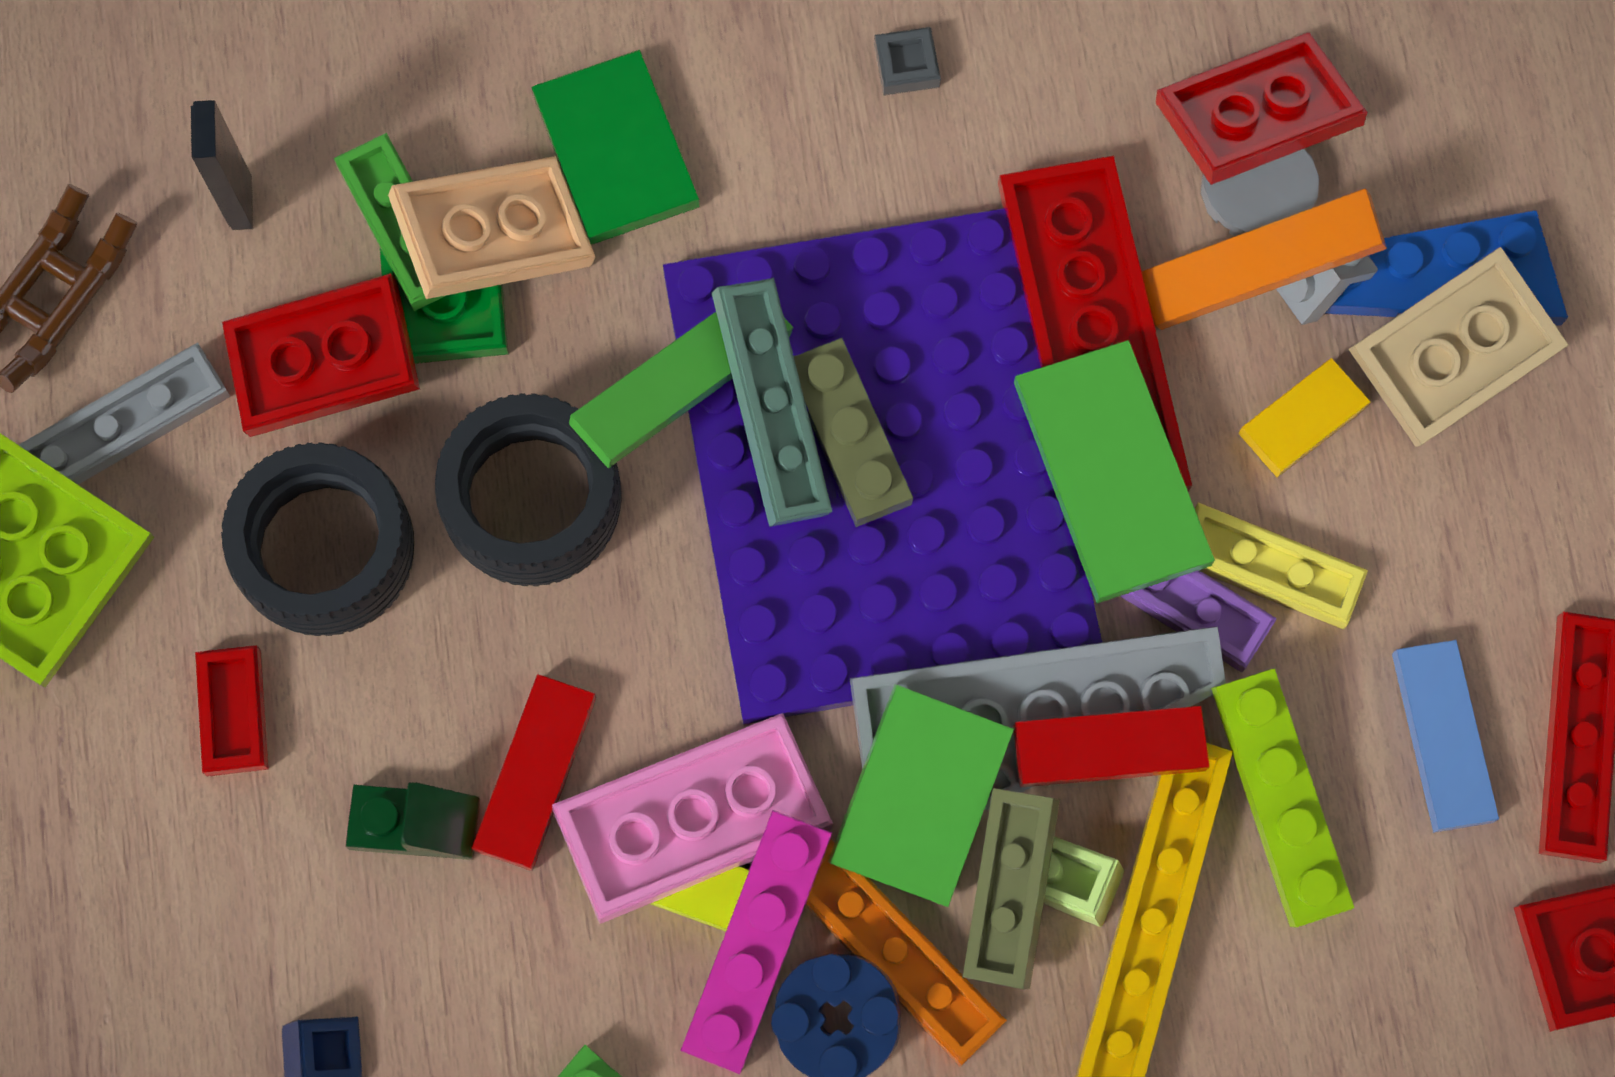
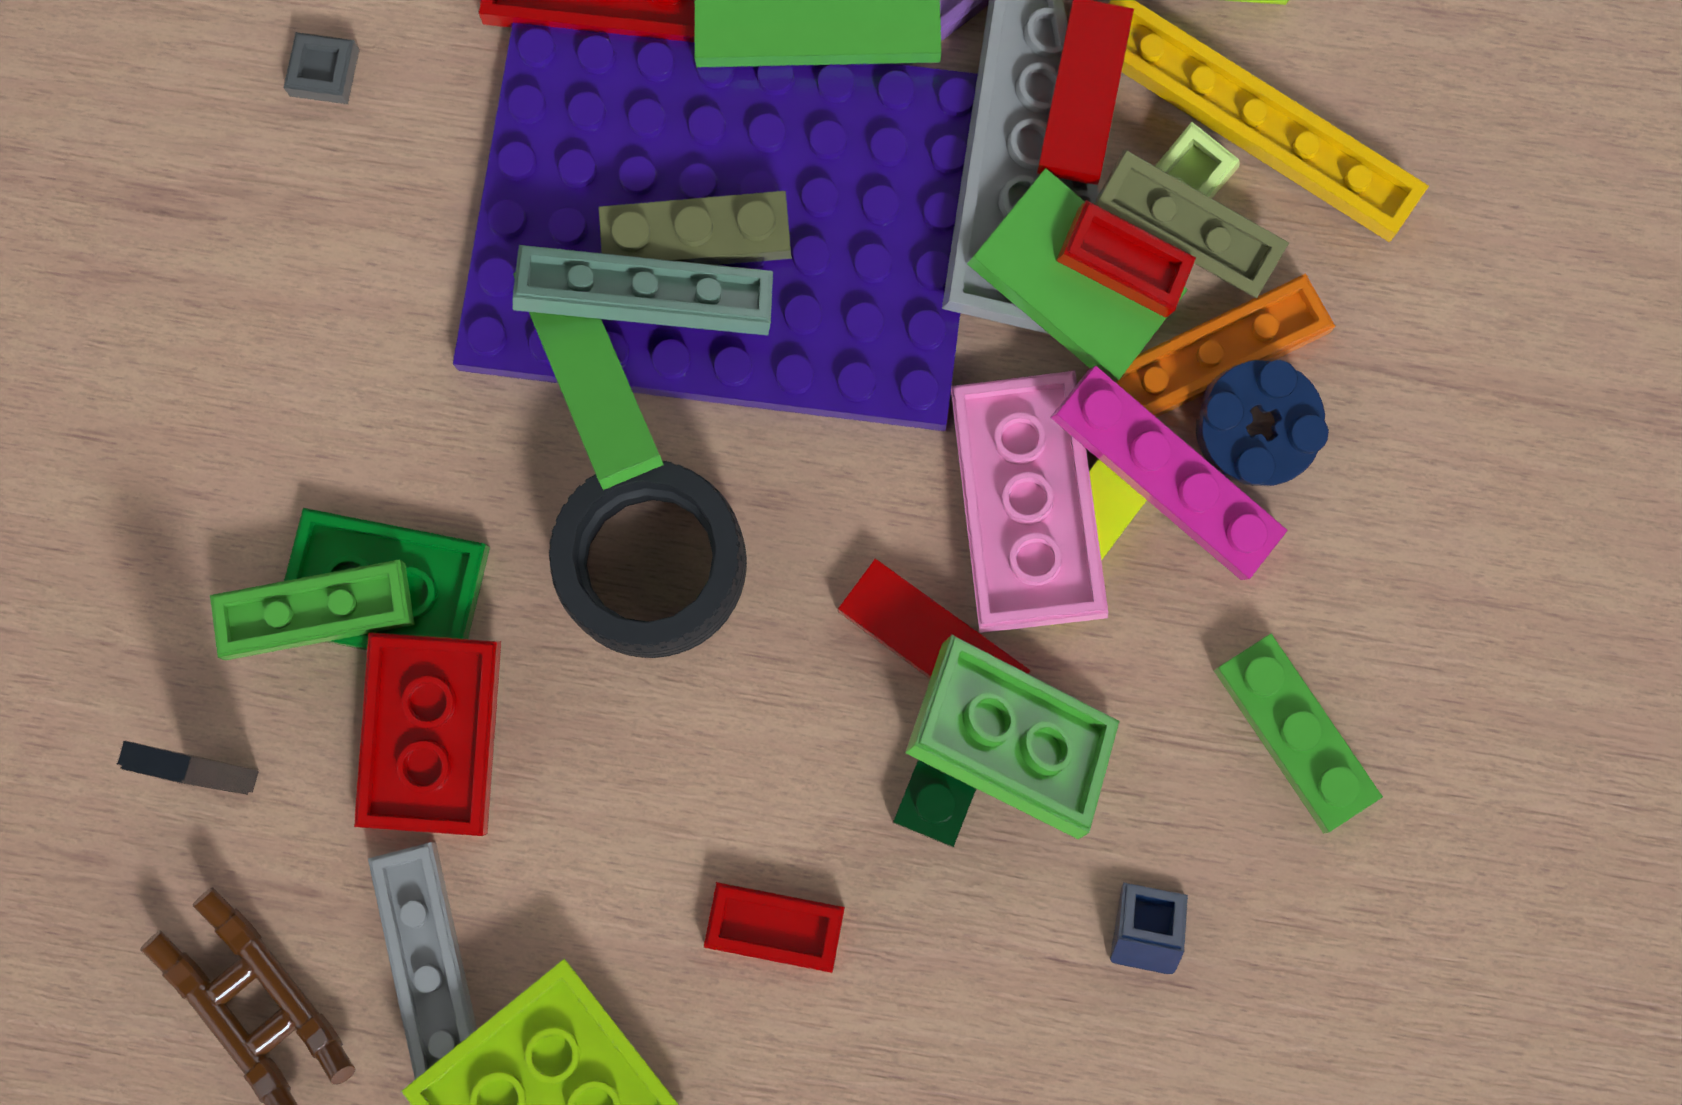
camera: 65 degrees left, 5 degrees up
black tyre [221,442,414,636] -> none
light nougat tile [388,156,595,299] -> none
green tile [531,50,700,245] -> none
none -> bright green tile [905,635,1120,840]
none -> red tile [1056,200,1196,318]

